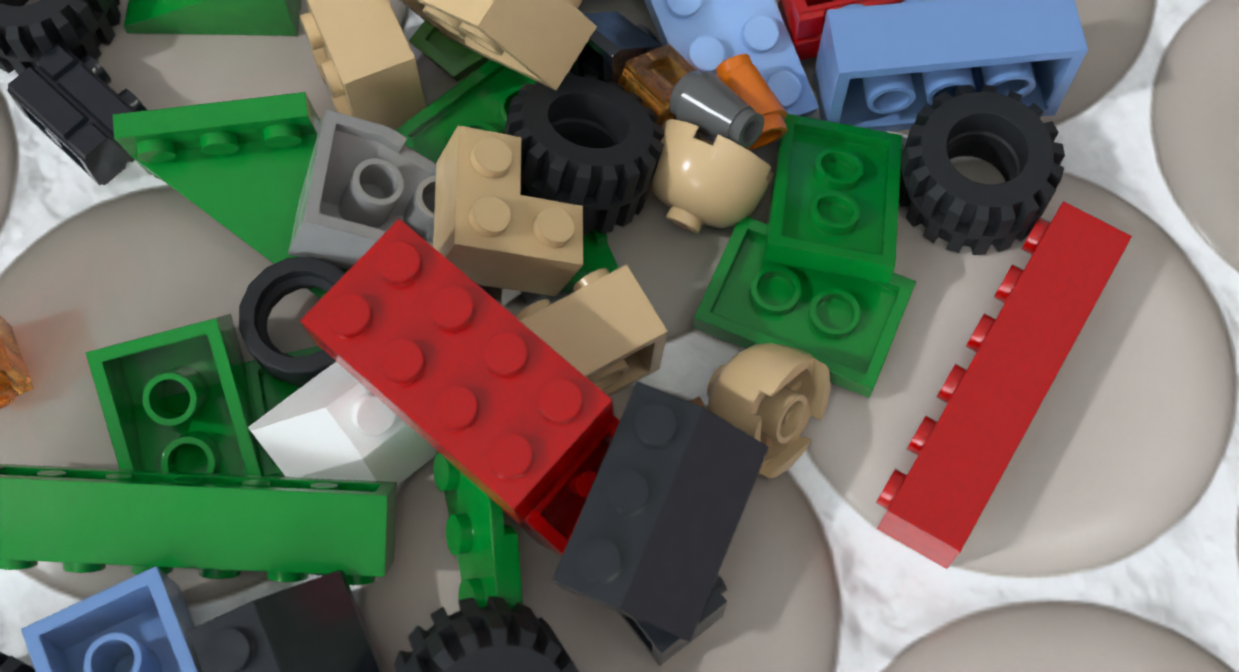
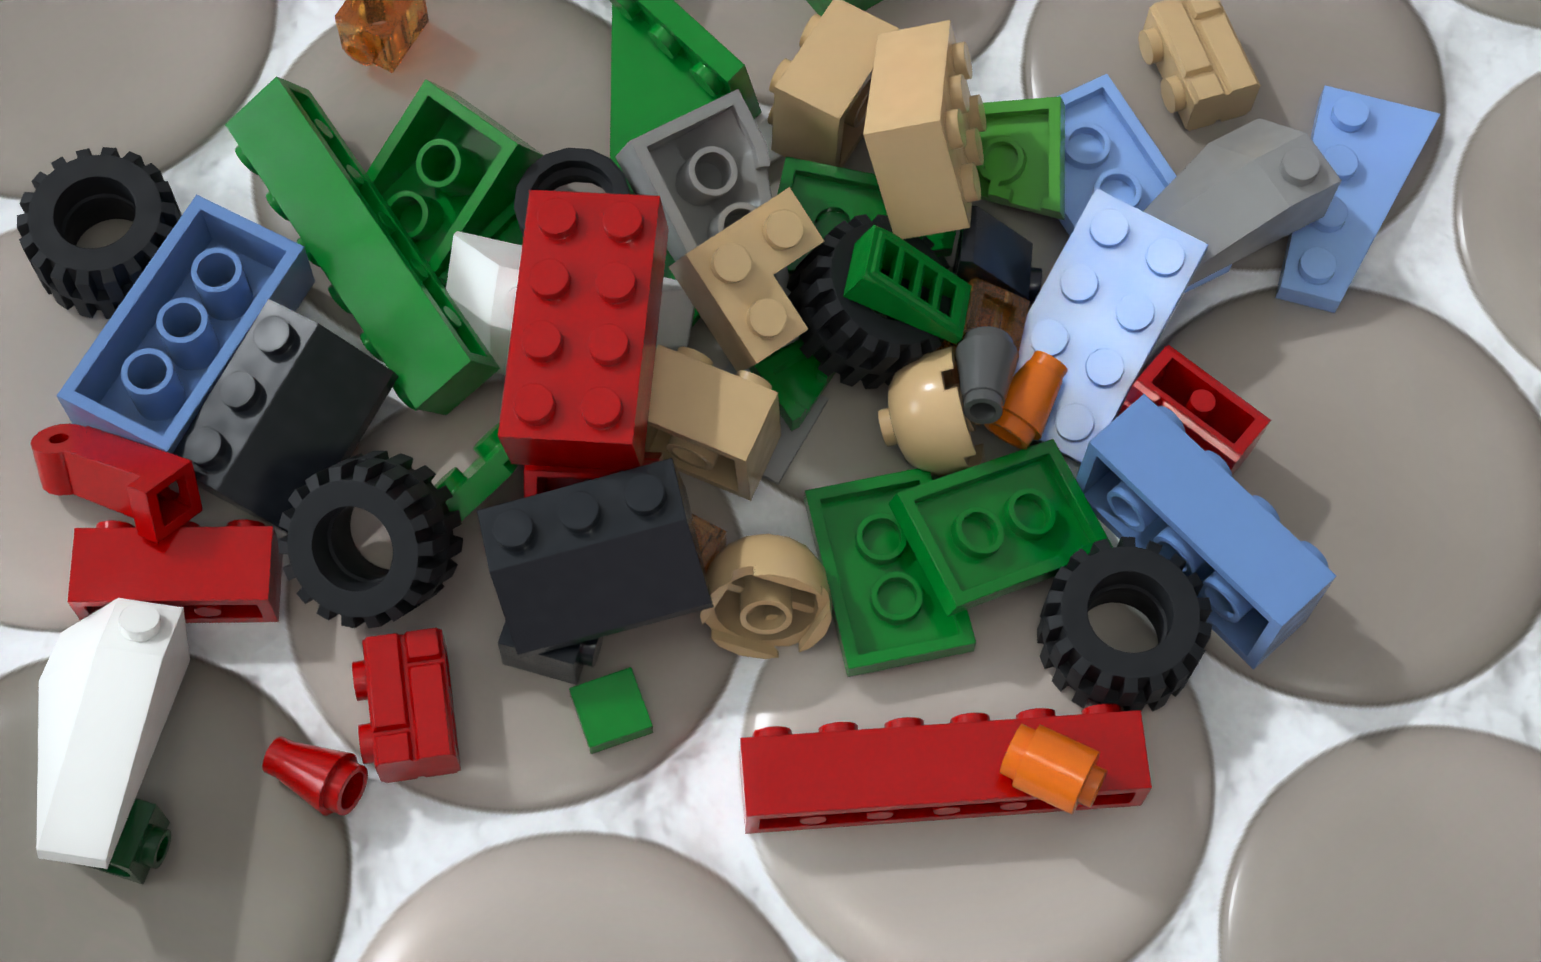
camera: 50 degrees right, 0 degrees up
none -> green tile [569,667,653,754]
none -> green slope [843,225,972,344]
none -> orange brick [999,724,1107,814]

